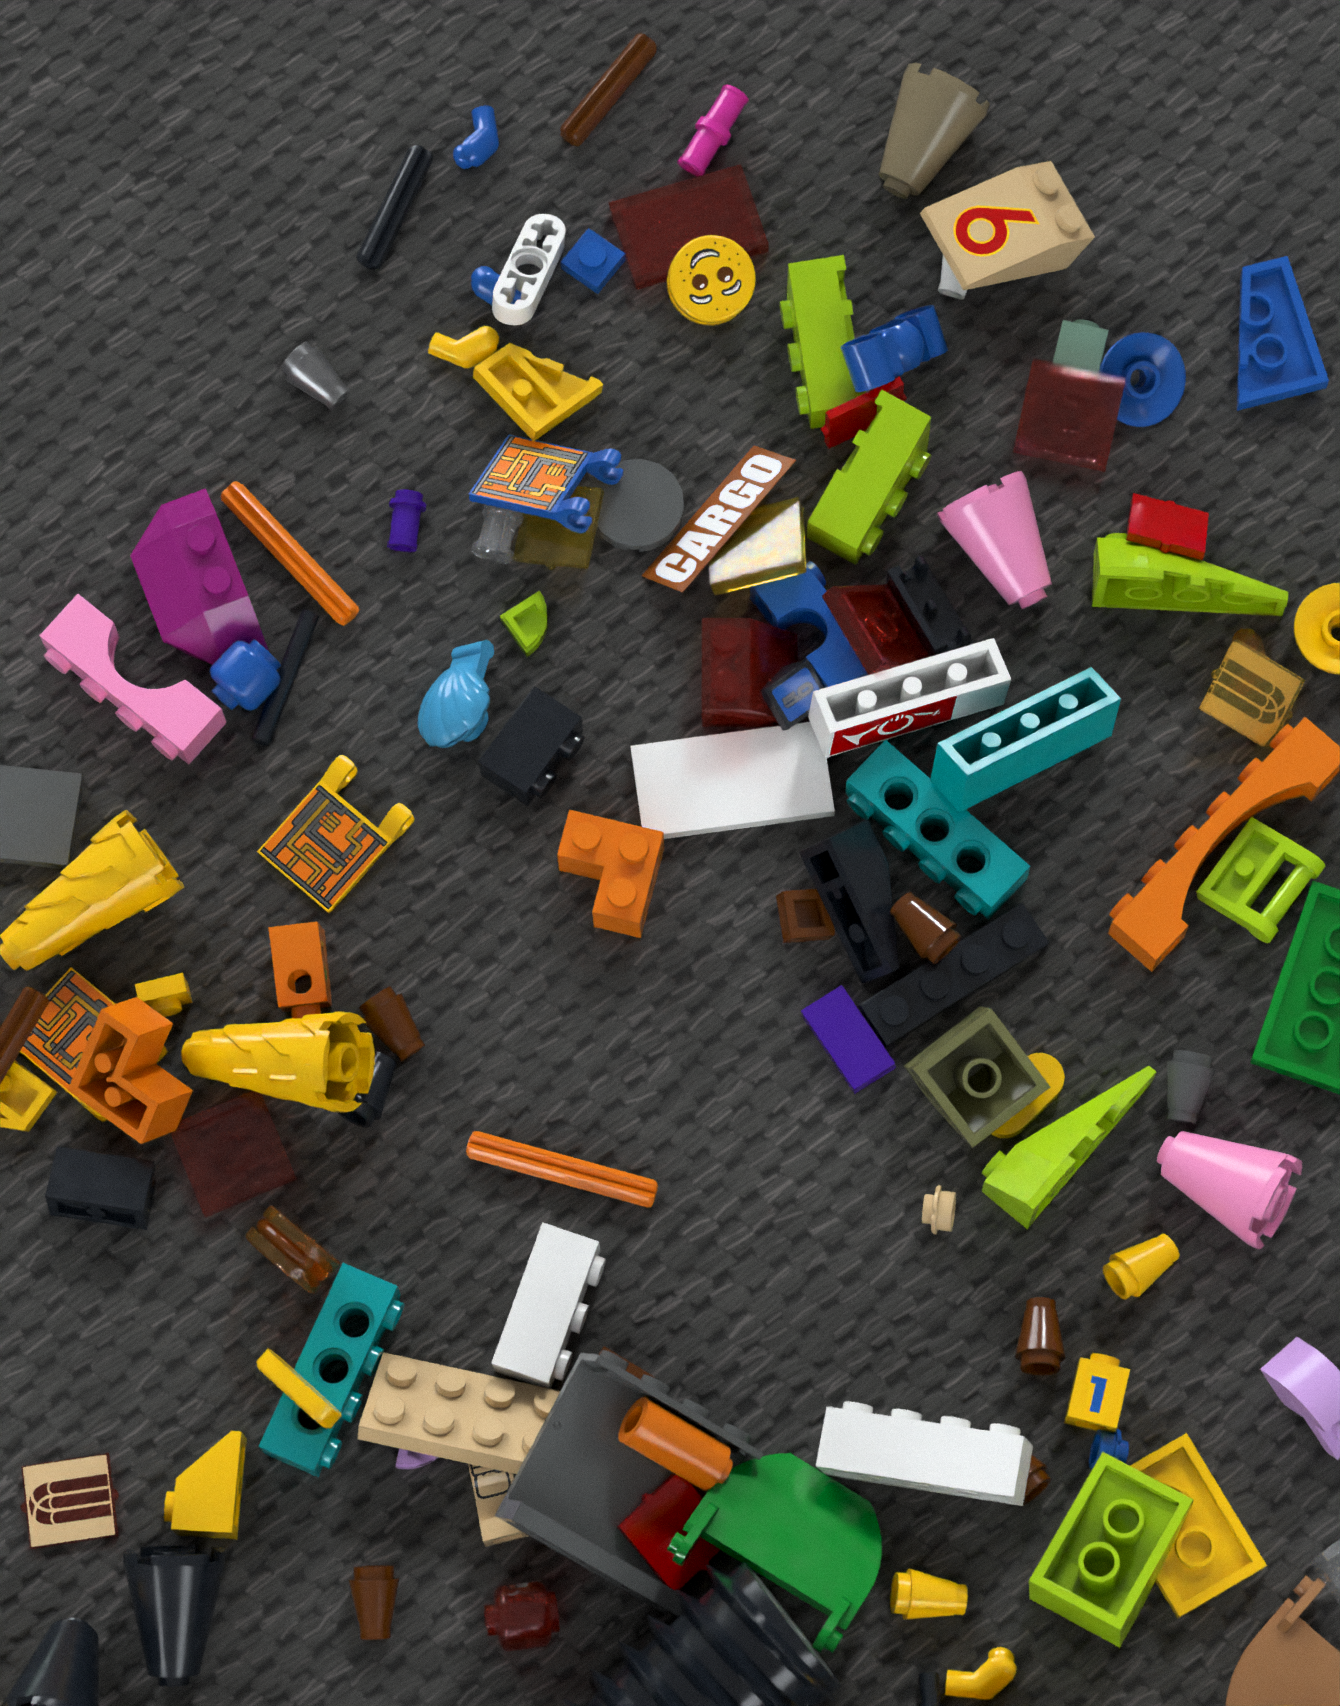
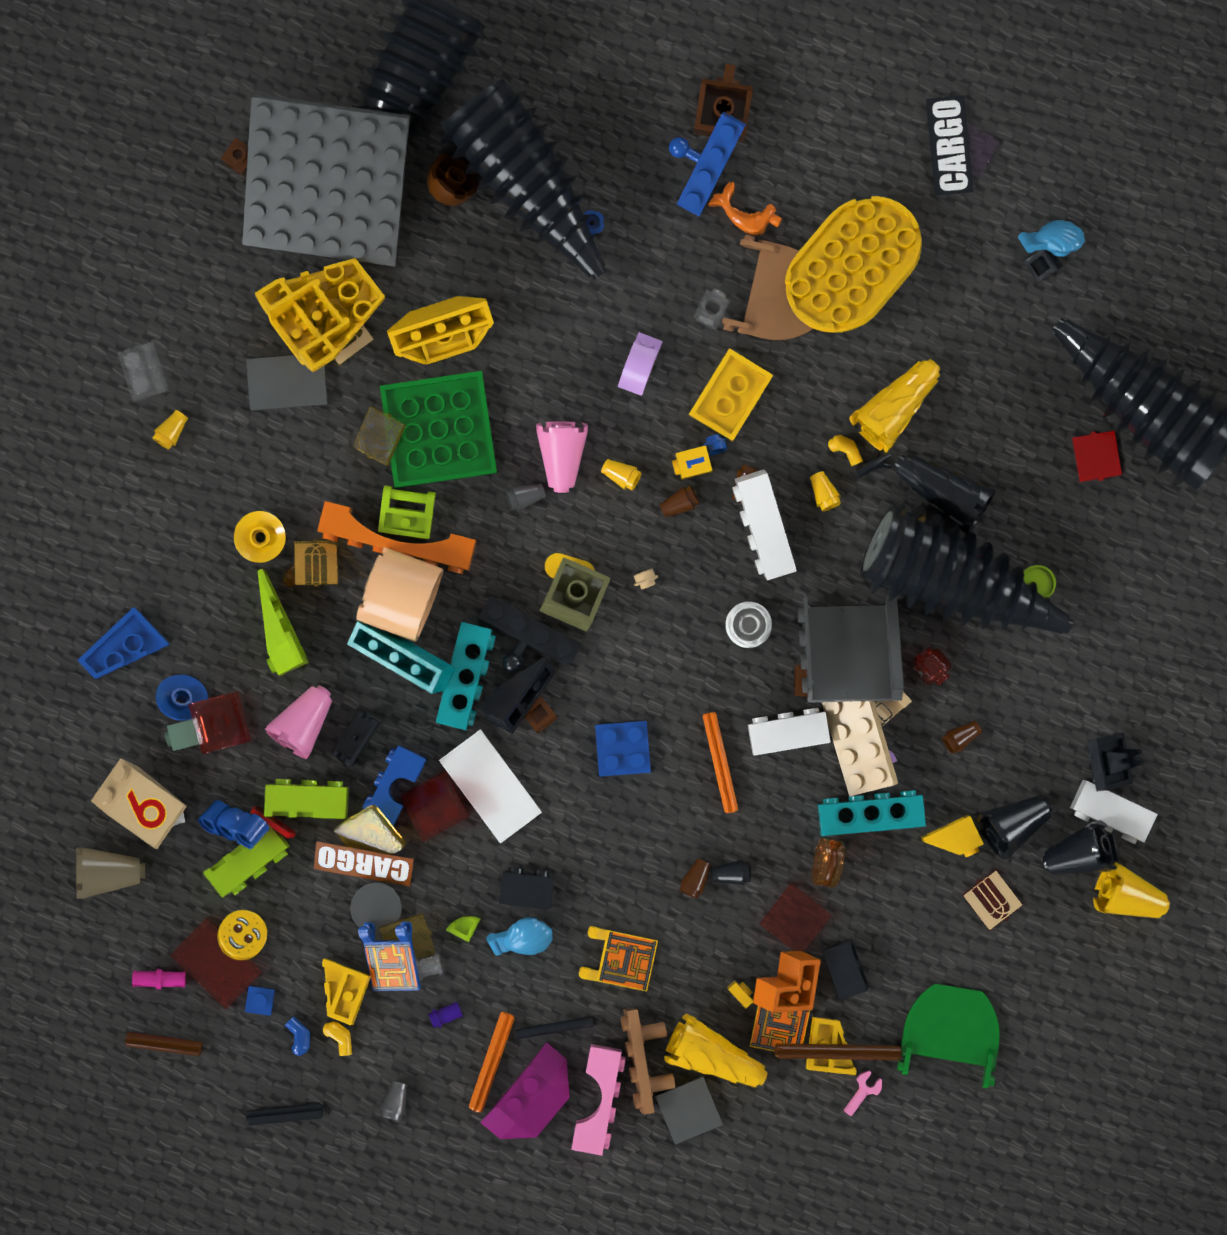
camera: 120 degrees left, 15 degrees up
yellow cone [181,1011,375,1113] -> none
blue head [210,639,281,711] -> none
yellow tile [256,1348,342,1429] -> none
orange torso [268,921,332,1019] -> none
blue arm [453,106,499,169] -> none
white beam [492,214,566,325] -> none
orange brick [557,810,665,938] -> none
red piece [617,1473,720,1591] -> none
orange brick [618,1397,733,1491] -> none
green piece [667,1453,882,1653] -> none
slope [759,660,825,731] -> none
dark purple tile [801,985,896,1094] -> none
white brick [808,638,1011,758] -> none
clear red tile [822,584,930,675] -> none
reddish brown cone [890,891,962,964] -> none
lime wedge [981,1066,1156,1229] -> none
lime slope [1029,1452,1193,1648] -> none
red piece [1126,493,1209,560] -> none
none -> light nougat brick [356,547,443,642]
none -> blue plate [595,721,651,777]
none -> medium nougat plate [621,1007,675,1115]
none -> white piece [726,602,772,648]

